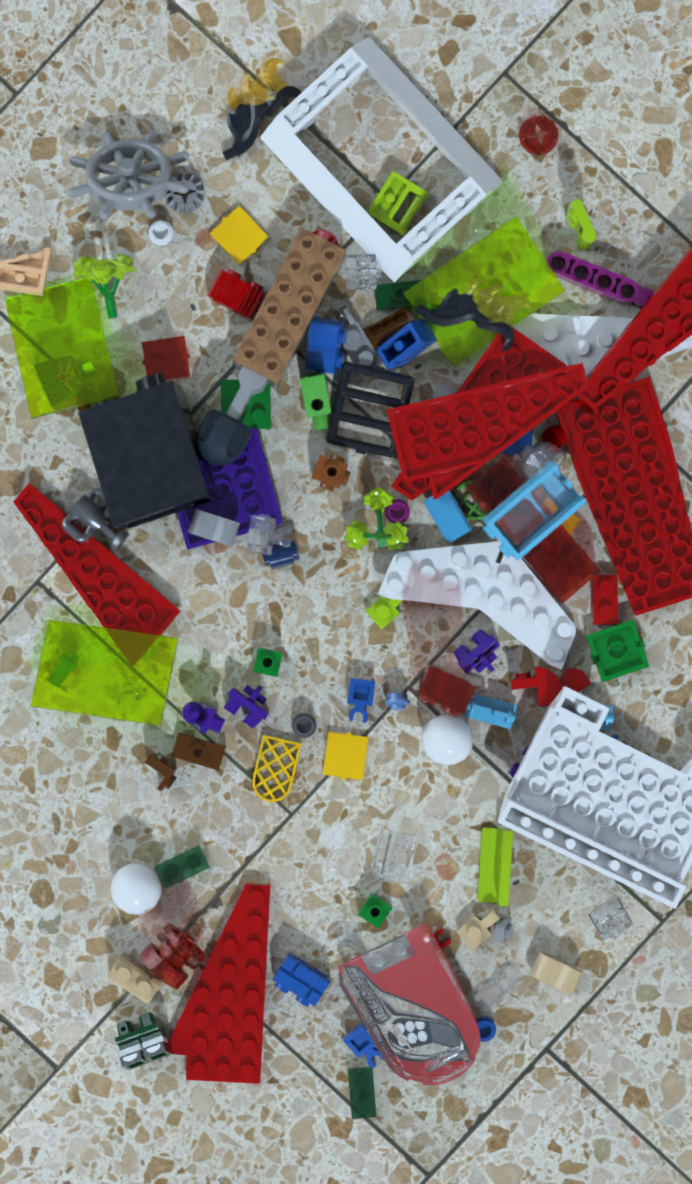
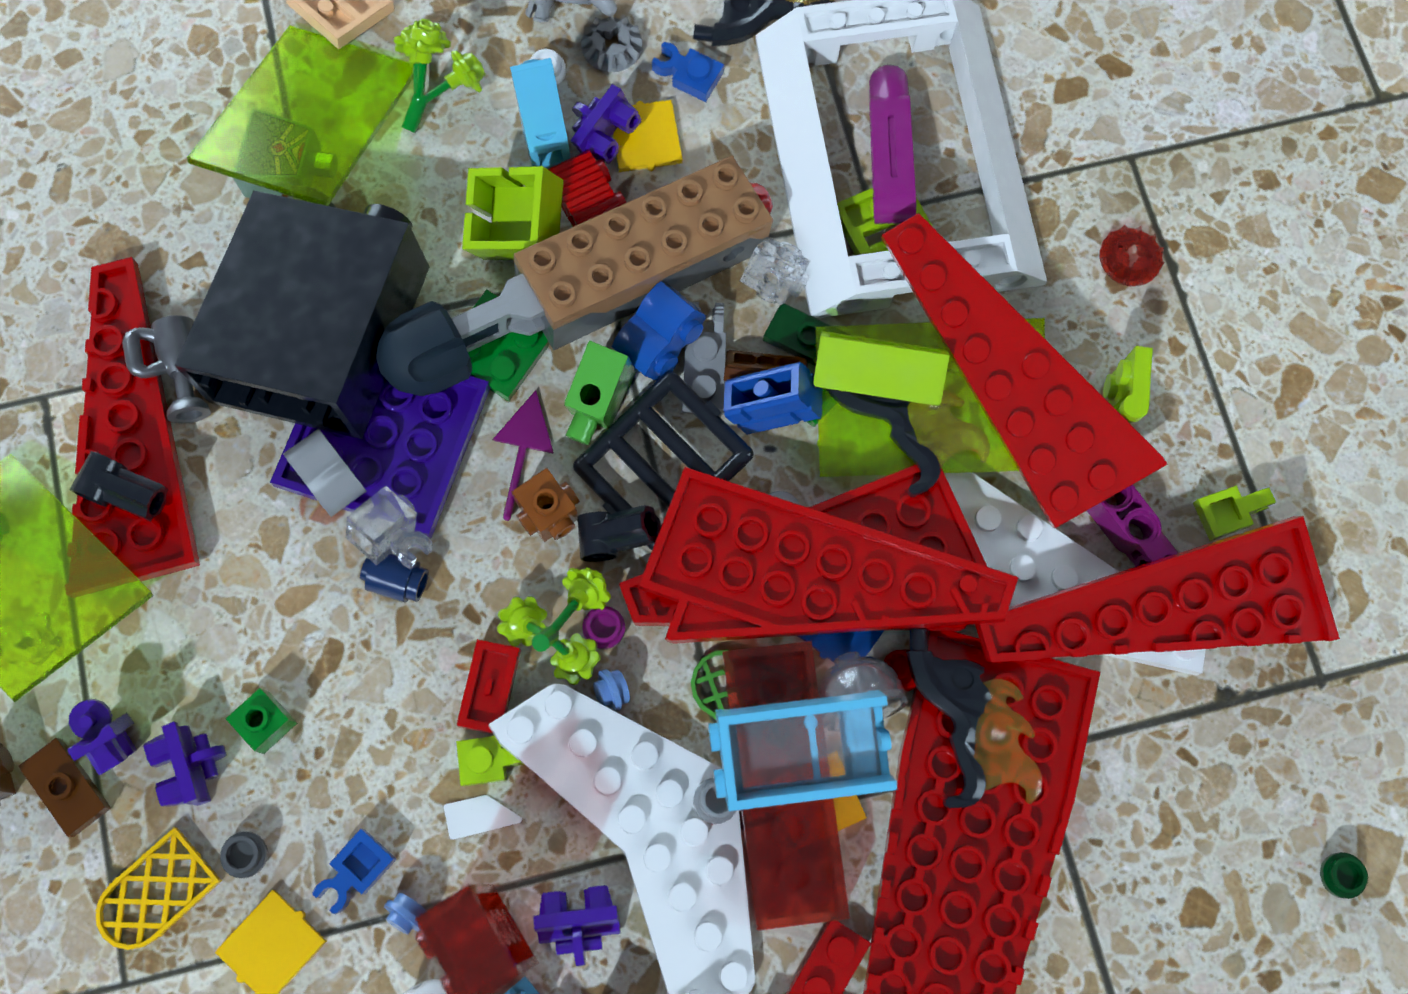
camera: 30 degrees right, 15 degrees down
clear red piece [142,336,191,380] -> none
dark azure slope [424,490,473,543] -> none
none -> black piece [69,451,168,522]
none -> white sticker [444,795,522,840]
none -> red plate [456,639,521,734]
none -> lime piece [462,166,563,260]
none -> magenta piece [492,390,554,521]
none -> medium azure slope [510,58,571,169]
none -> dark purple hips [570,84,641,164]
none -> black piece [577,505,661,562]
none -> medium blue plate [593,669,630,712]
none -> blue plate [652,42,724,102]
none -> light grey plate [693,778,737,824]
none -> lime panel [813,331,950,406]
none -> magenta piece [869,64,916,224]
none -> red wing [881,213,1168,528]
none -> piece [906,629,1042,808]
none -> lime plate [1193,485,1276,541]

